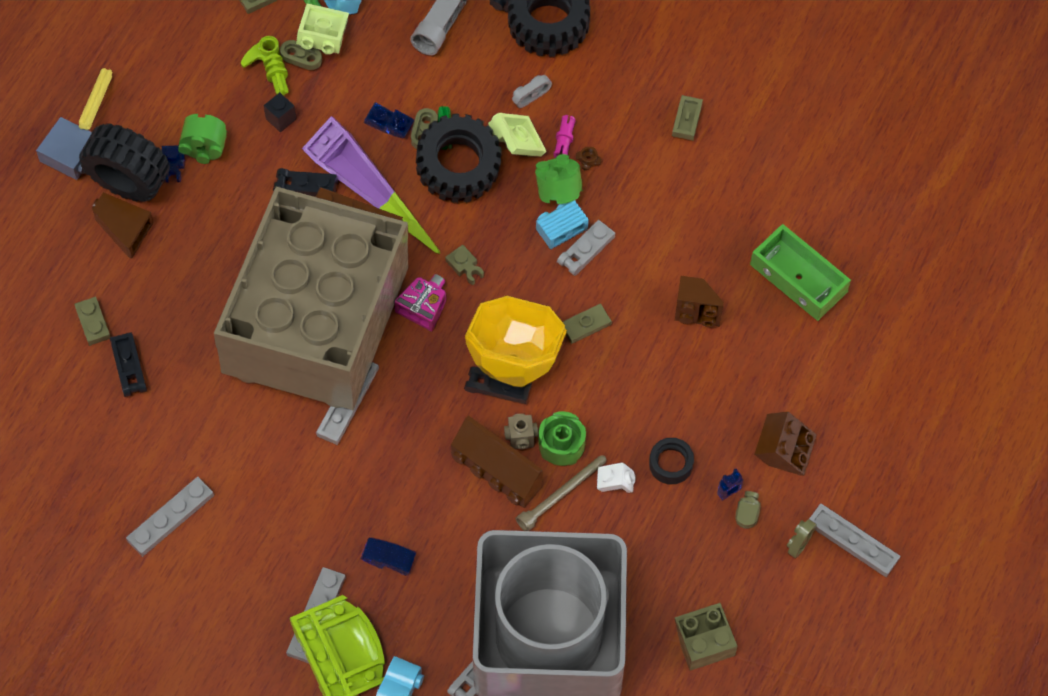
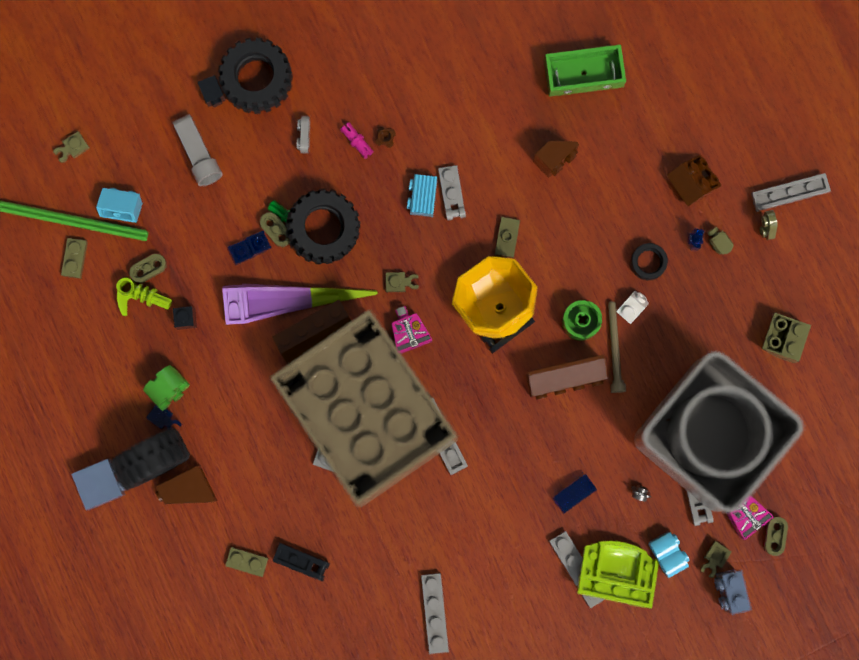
camera: 50 degrees left, 20 degrees up
light yellow axle [79,68,112,130] -> none
black plate [273,168,338,197] -> none
yellowish green plate [296,3,349,54] -> none
yellowish green plate [488,113,547,157] -> none
dark tan brick [504,414,538,449] -> none
bright green brick [535,154,583,204] -> none
olive plate [672,95,703,140] -> none
none -> flat silver plate [632,485,651,502]

